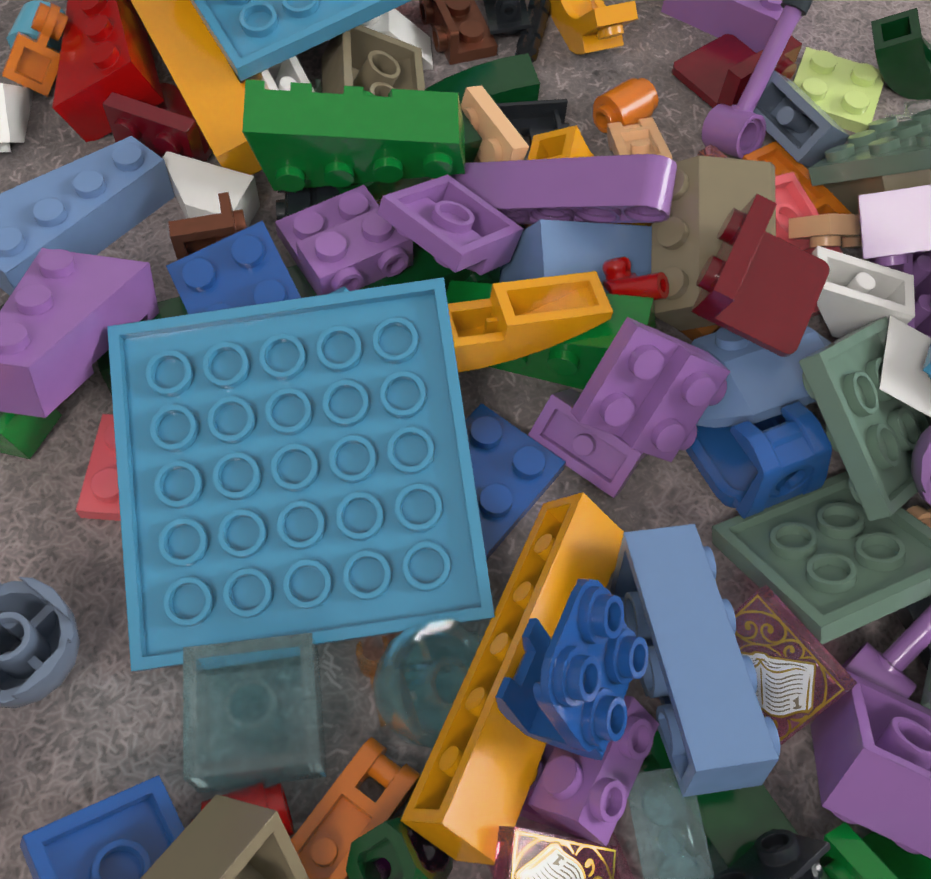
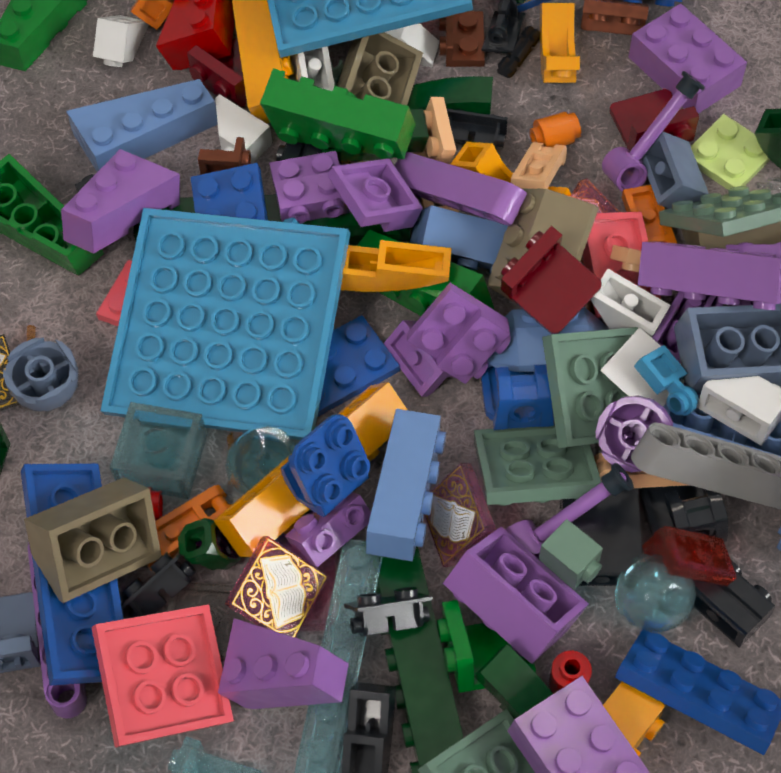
camera: 25 degrees right, 0 degrees up
red arm [602,256,669,300] -> none

